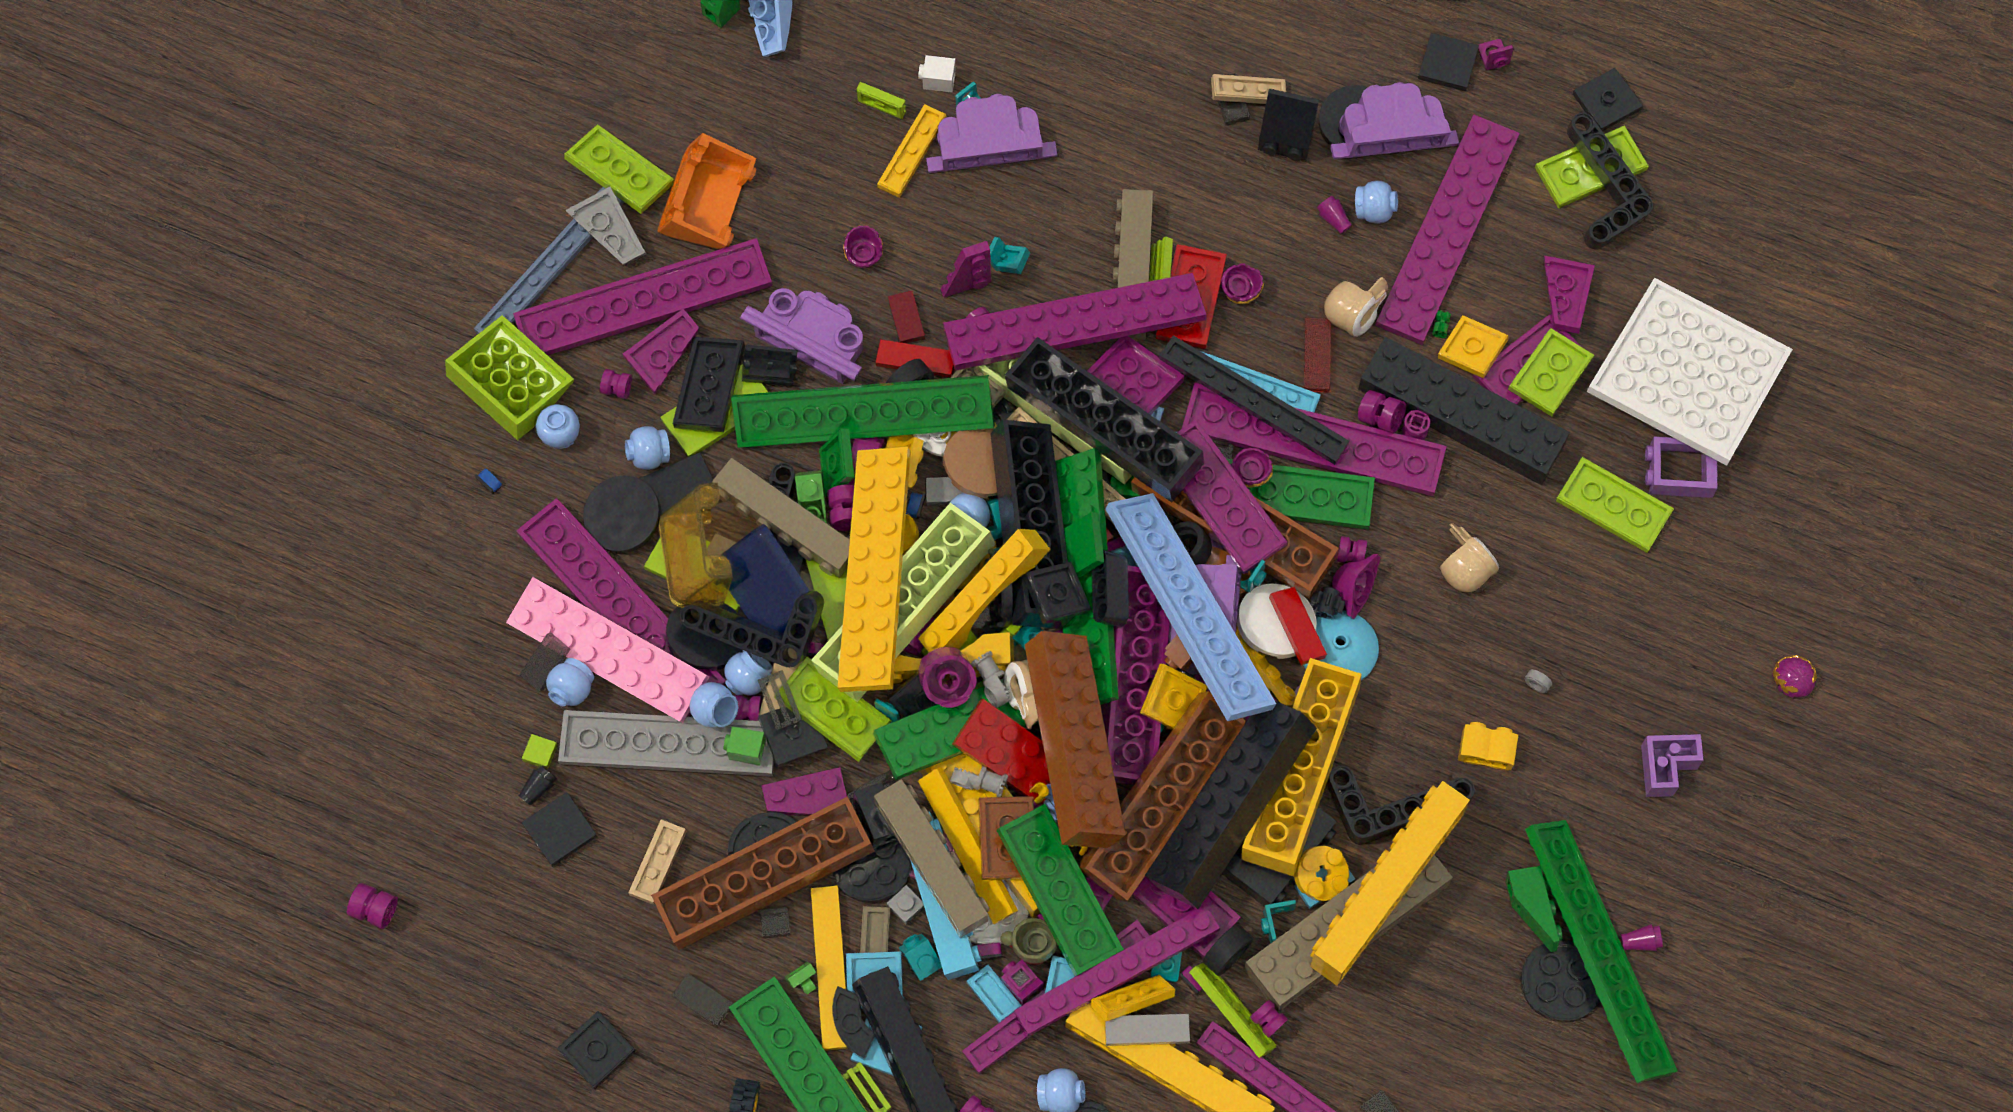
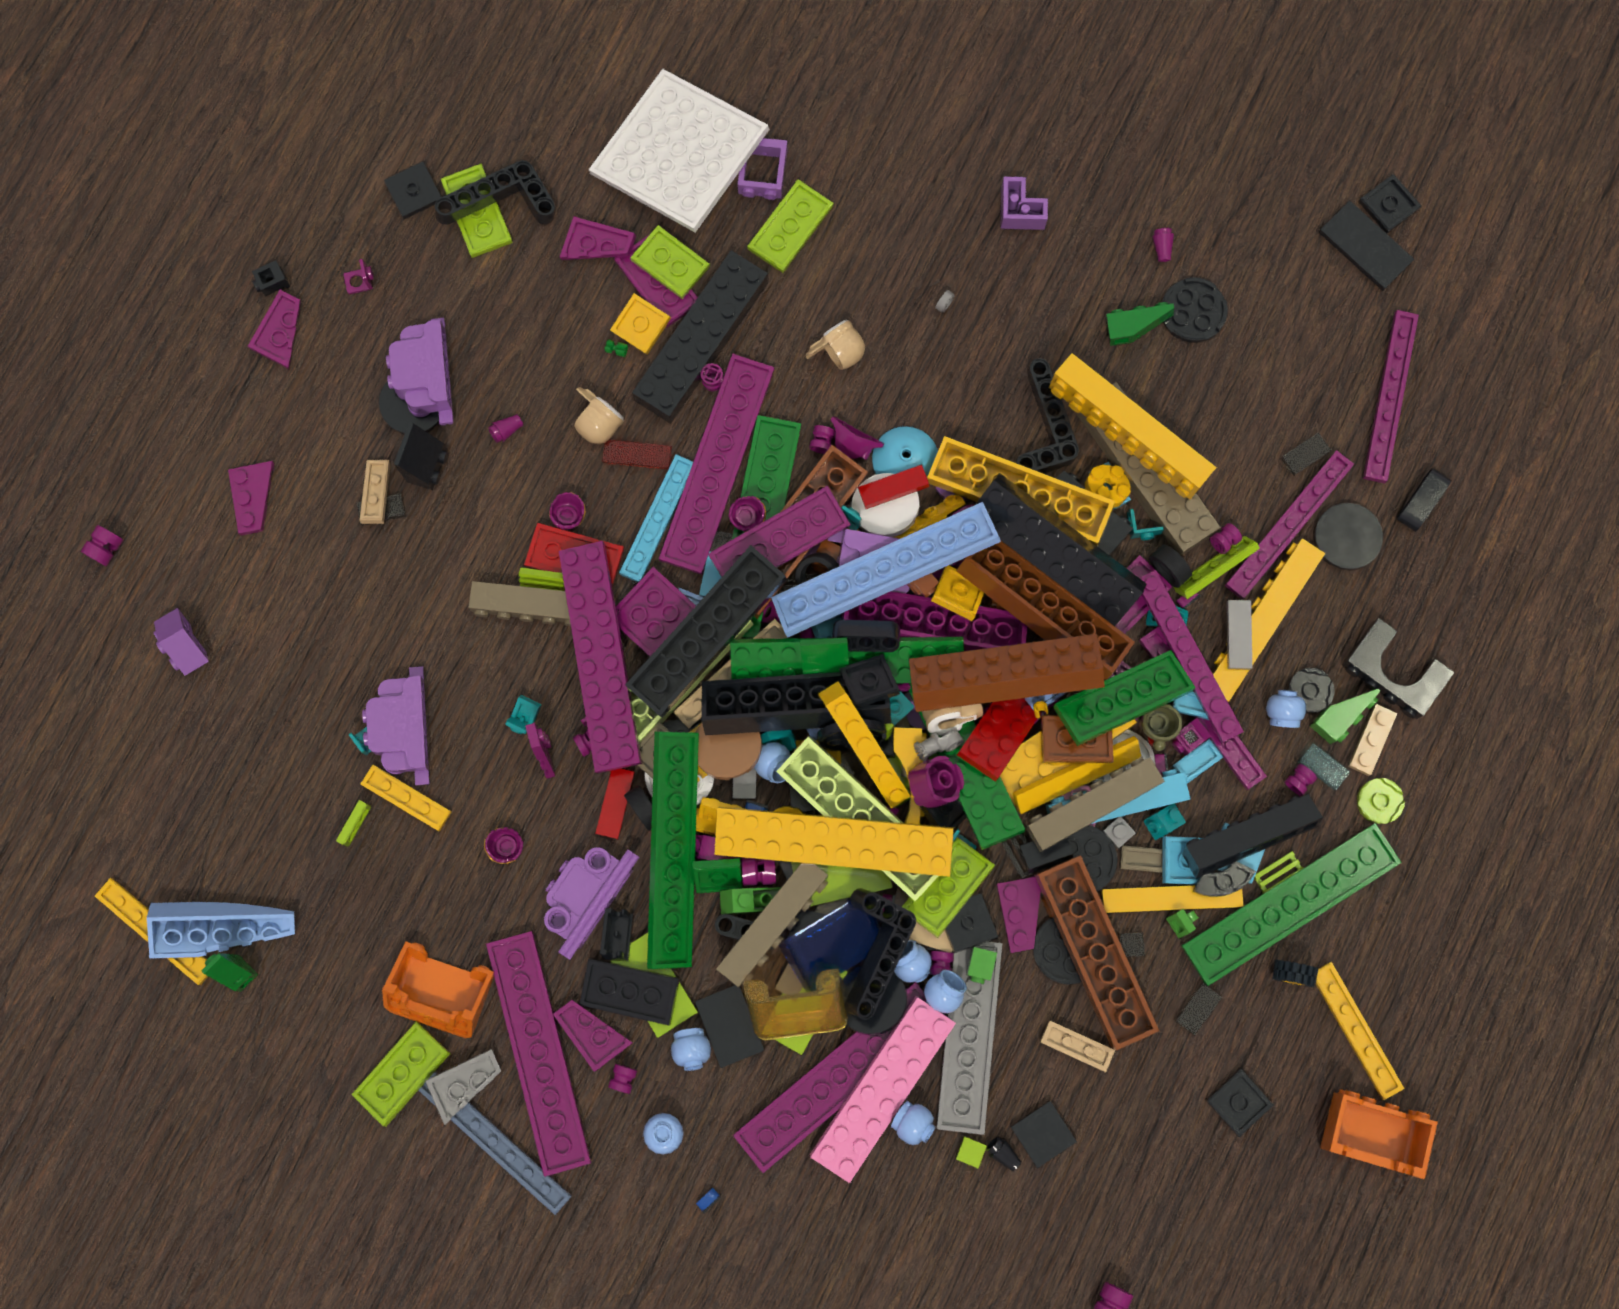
camera: 90 degrees left, 10 degrees up
lime slope [445,315,574,441] -> none
clear smoke tile [519,633,571,691] -> none
black tile [583,475,661,553] -> none
clear smoke tile [758,670,803,730] -> none
dark red tile [888,291,925,344] -> none
white brick [918,55,956,93] -> none
light grey connector [950,766,1008,797] -> none
yellow tile [1091,975,1175,1022] -> none
black plate [1159,335,1349,465] -> none
black gear [1310,587,1345,619] -> none
light blue piece [1355,181,1398,224] -> none
magenta wheel [1358,390,1406,433] -> none
magenta plate [1375,114,1520,345] -> none
black tile [1418,33,1479,91] -> none
yellow brick [1458,722,1518,770] -> none
green plate [1525,820,1678,1083] -> none
magenta hair [1772,655,1817,698] -> none

